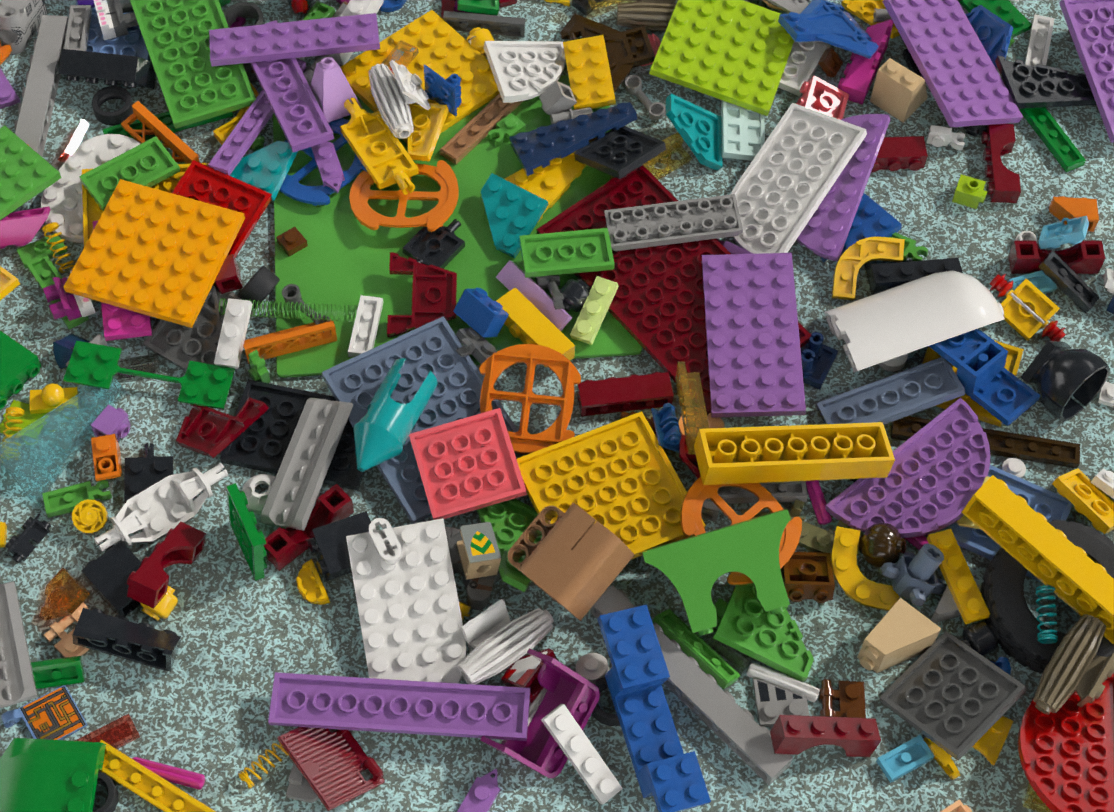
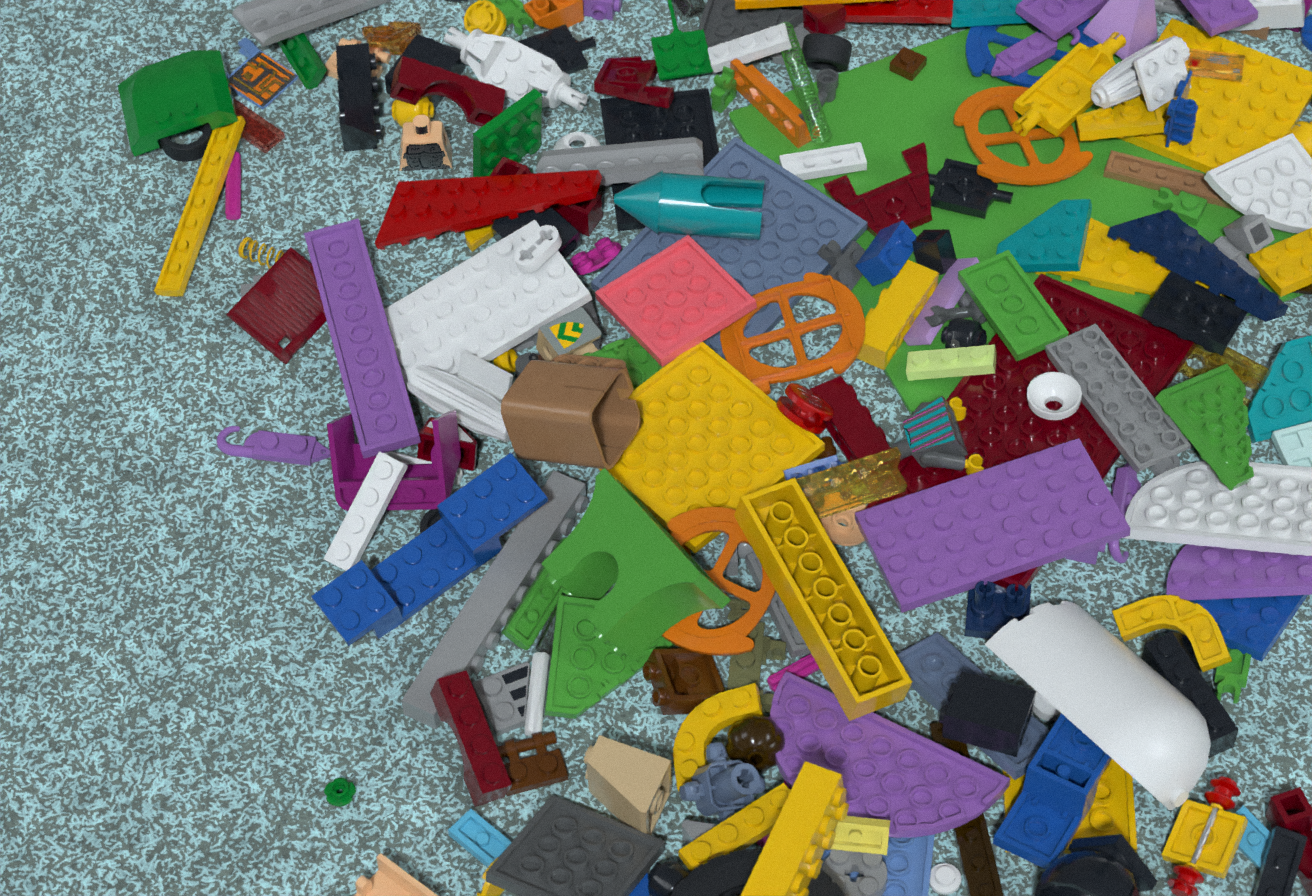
camera: 75 degrees right, 5 degrees down
none -> red wing [374,170,602,250]
none -> torso [400,115,452,171]
none -> dark pink dish [570,237,622,276]
none -> red head [776,383,835,434]
none -> dark grey torso [892,396,984,475]
none -> black brick [912,229,957,275]
none -> black brick [939,671,1036,757]
none -> white piece [1027,372,1082,420]
none -> bright green plate [1155,364,1254,491]

